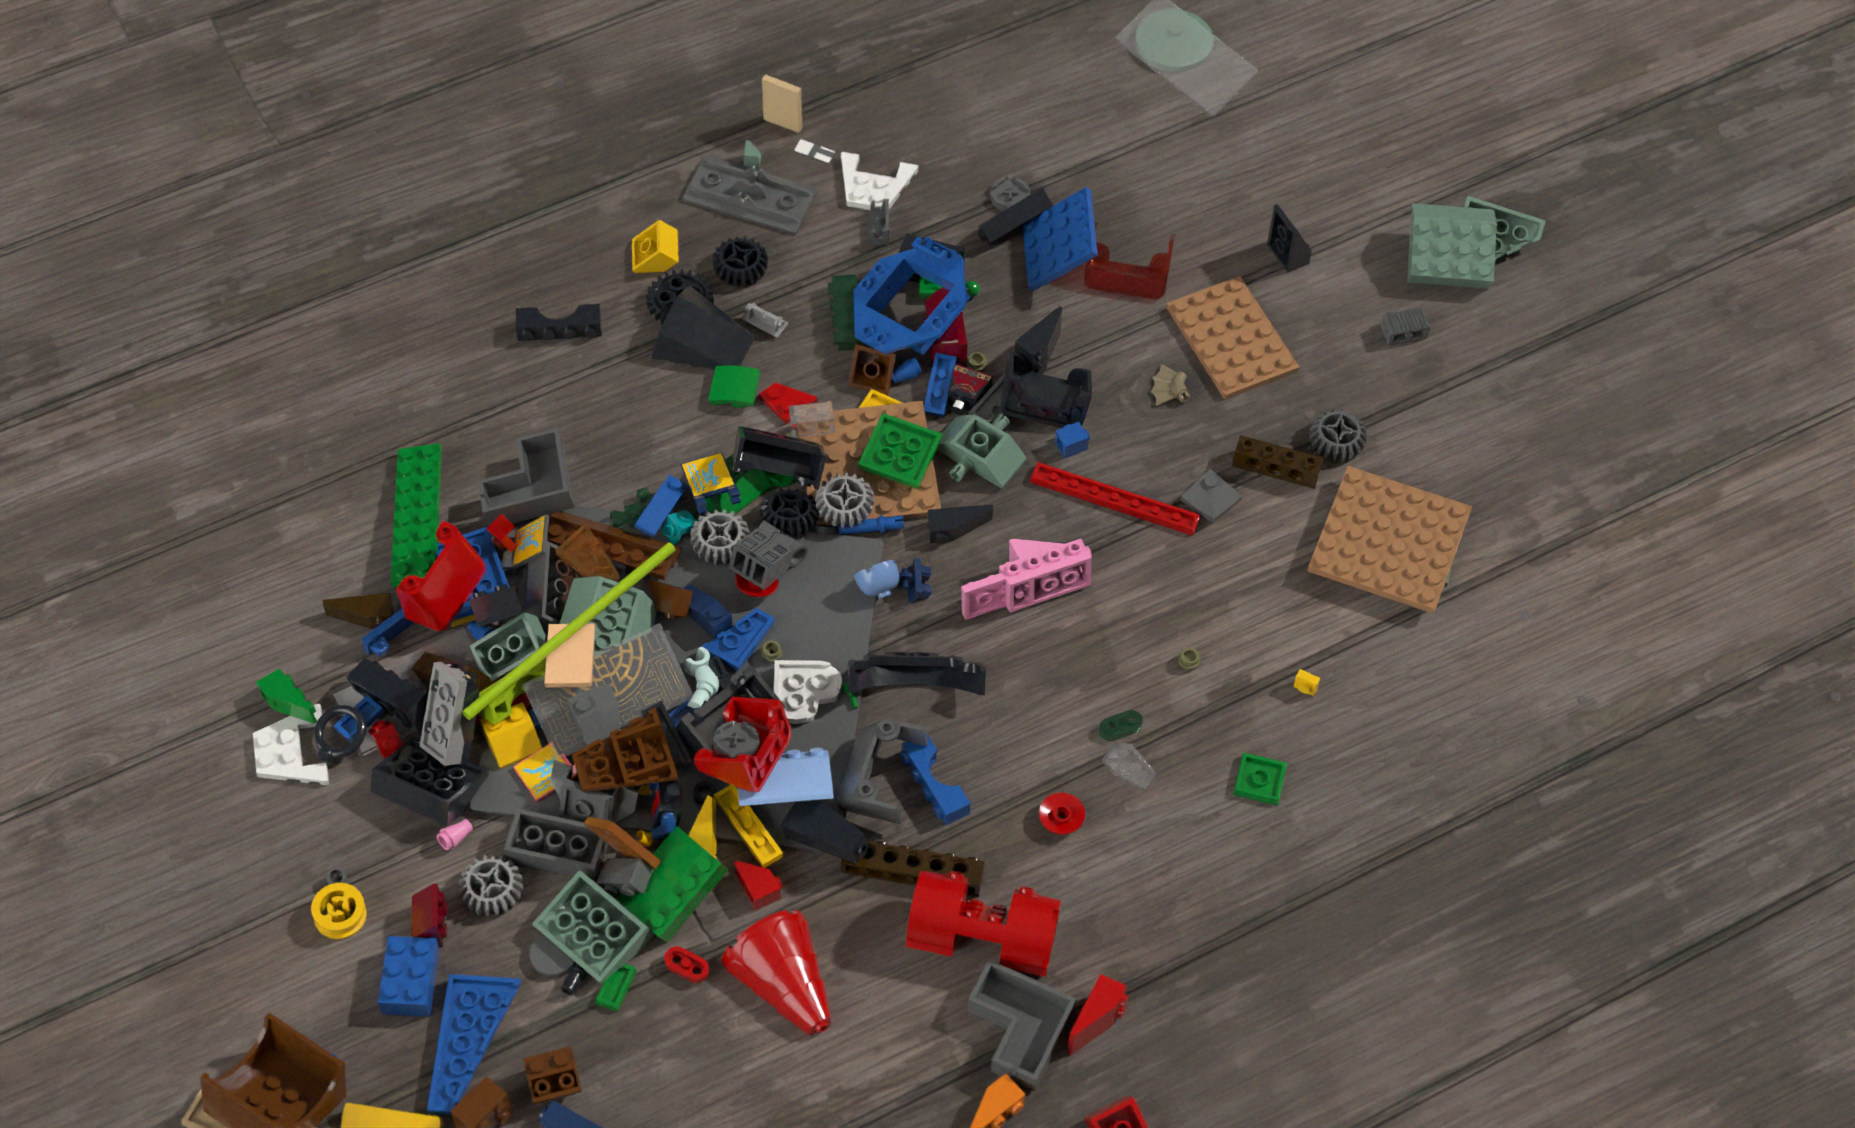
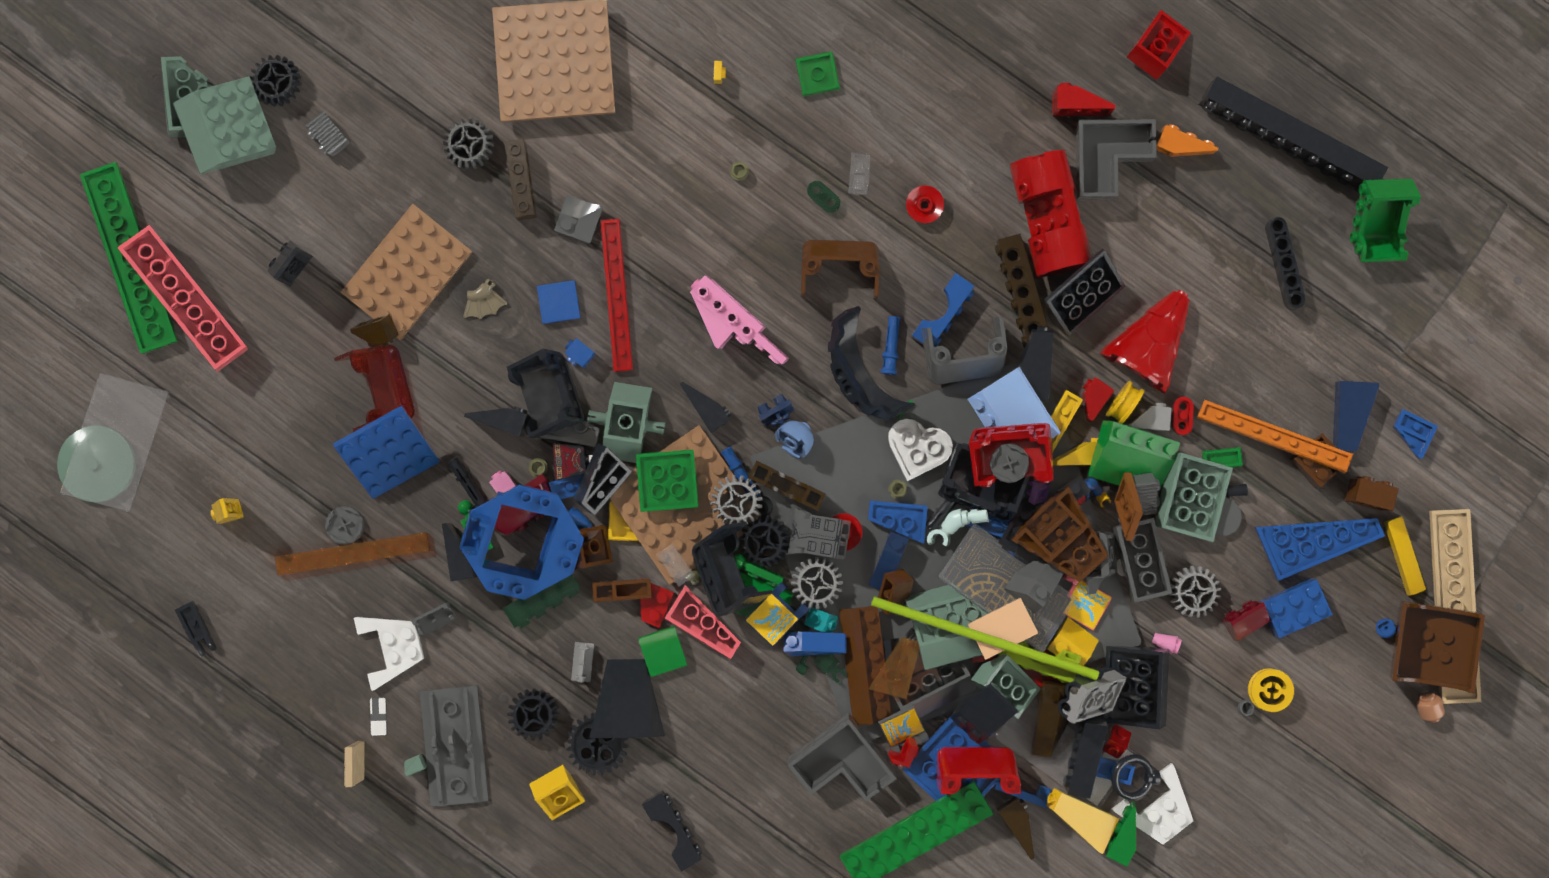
camera: 110 degrees left, 30 degrees up
black slope [977,188,1053,244] -> none
none -> green plate [79,162,179,354]
none -> coral brick [117,225,248,372]
none -> black hinge [175,601,216,657]
none -> yellow slope [211,498,244,524]
none -> black gear [250,55,302,107]
none -> clear orange tile [275,532,430,576]
none -> dark brown slope [350,314,399,346]
none -> black pin [447,457,486,507]
none -> bright pink brick [489,470,517,493]
none -> blue tile [537,280,581,324]
none -> black wedge [574,444,632,515]
none -> reddish brown slope [592,579,652,602]
none -> coral wedge [665,585,741,660]
none -> green plate [734,554,784,587]
none -> dark brown arch [748,460,826,511]
none -> reddish brown windscreen [801,240,879,300]
none -> blue pin [880,316,901,375]
none -> medium lavender tile [1026,480,1051,505]
none -> black slope [1044,248,1126,337]
none -> yellow slope [1046,788,1119,854]
none -> yellow wheel [1106,380,1145,424]
none -> light grey slope [1128,403,1171,431]
none -> orange tile [1197,400,1353,473]
none -> nougat head [1416,693,1445,723]

